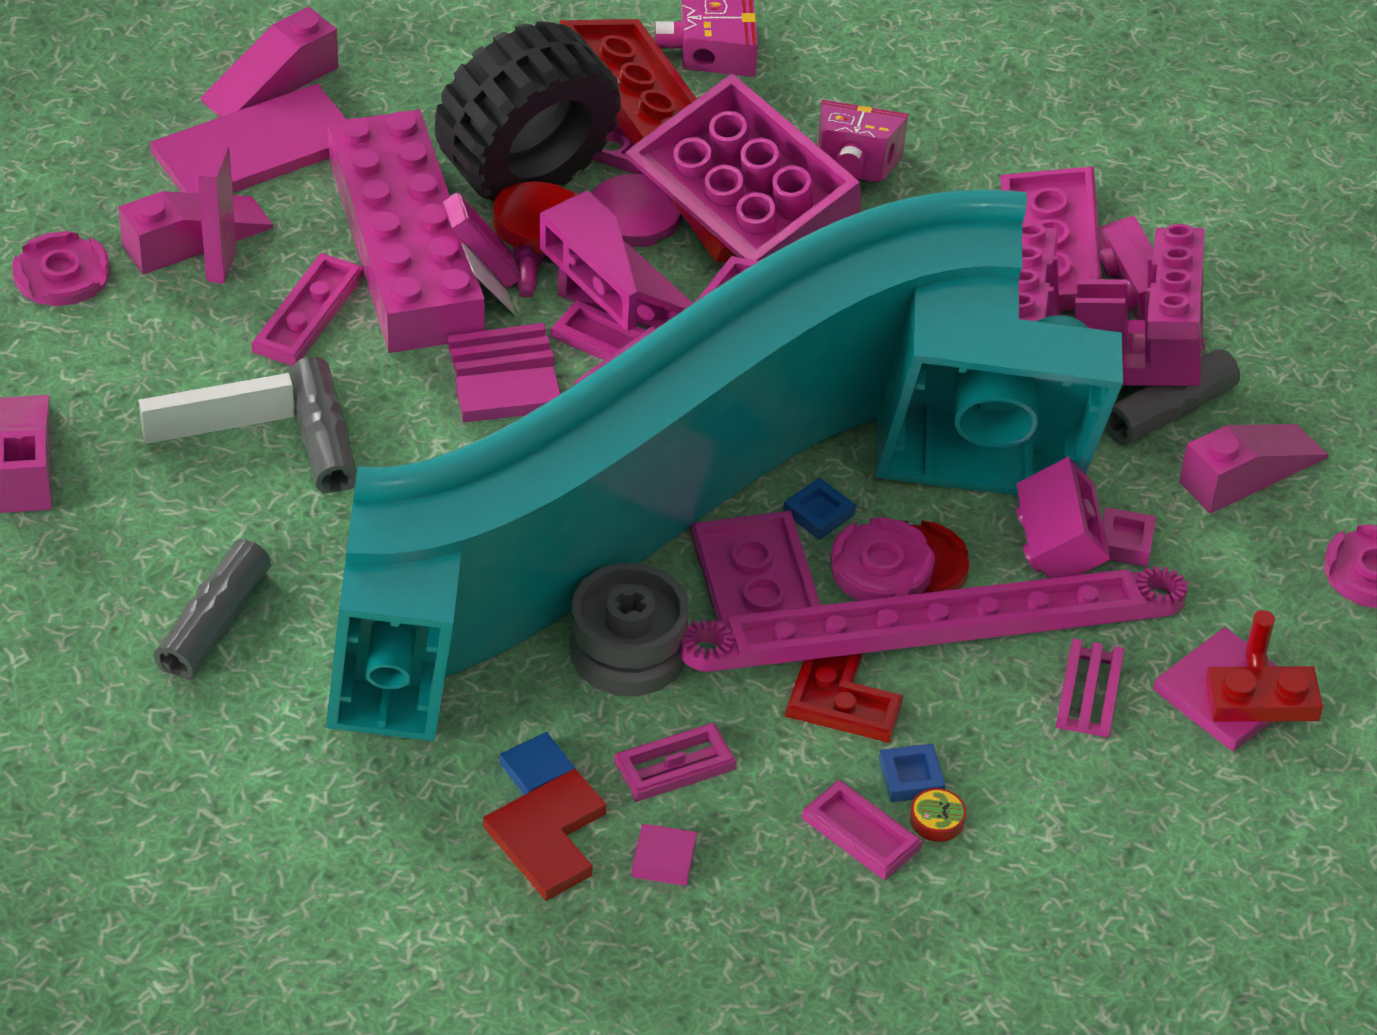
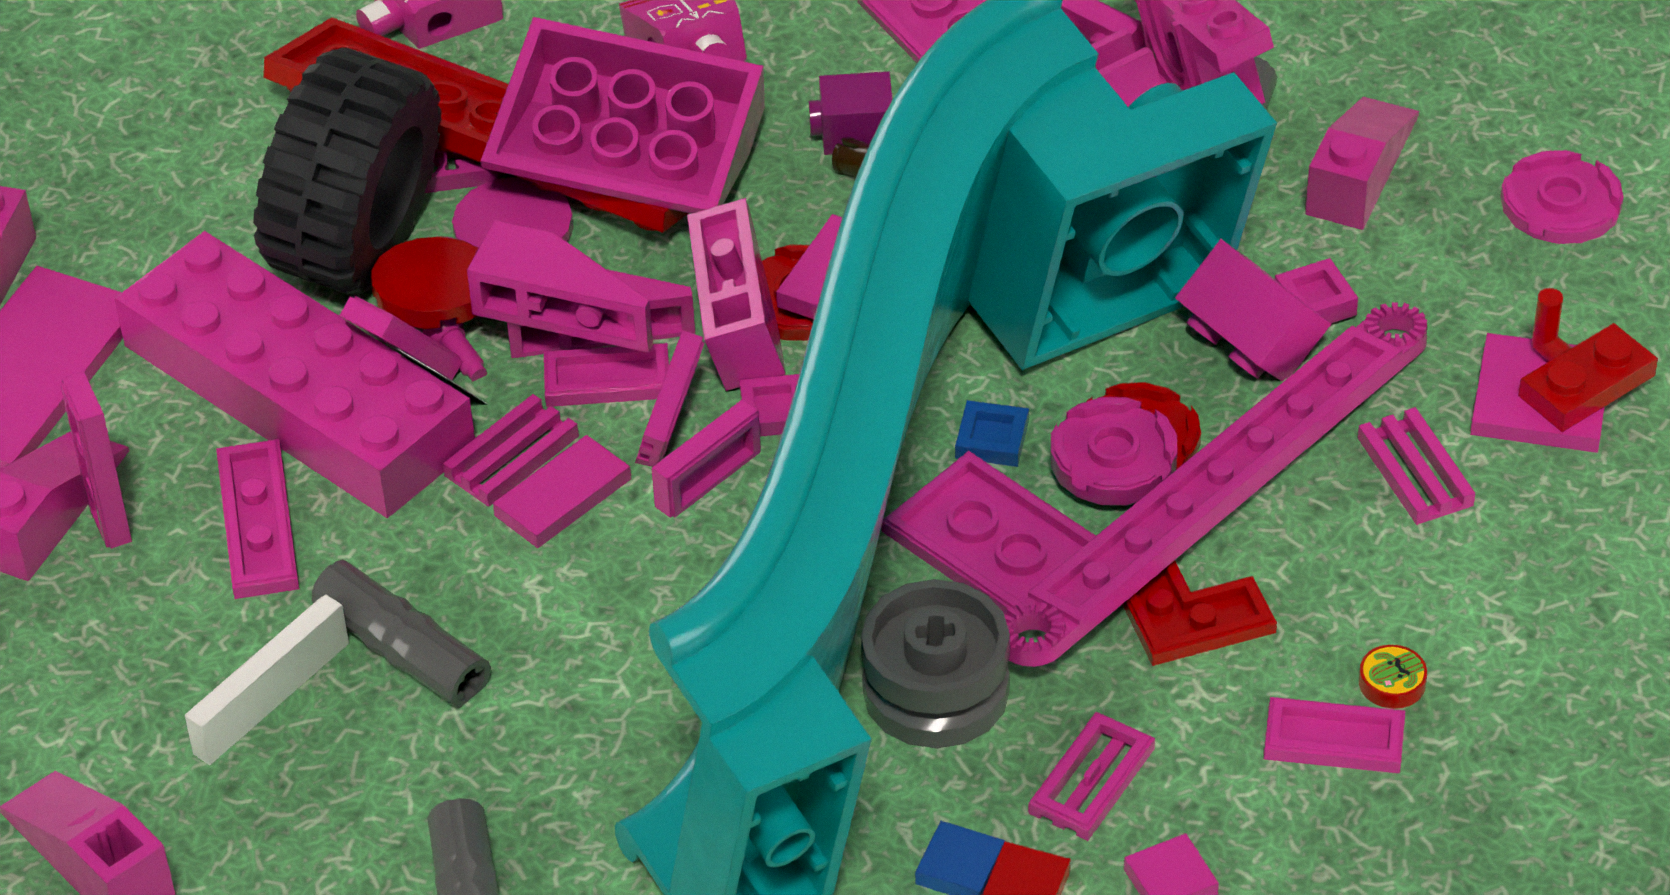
camera: 30 degrees left, 0 degrees up
blue tile [879,744,946,802] -> none

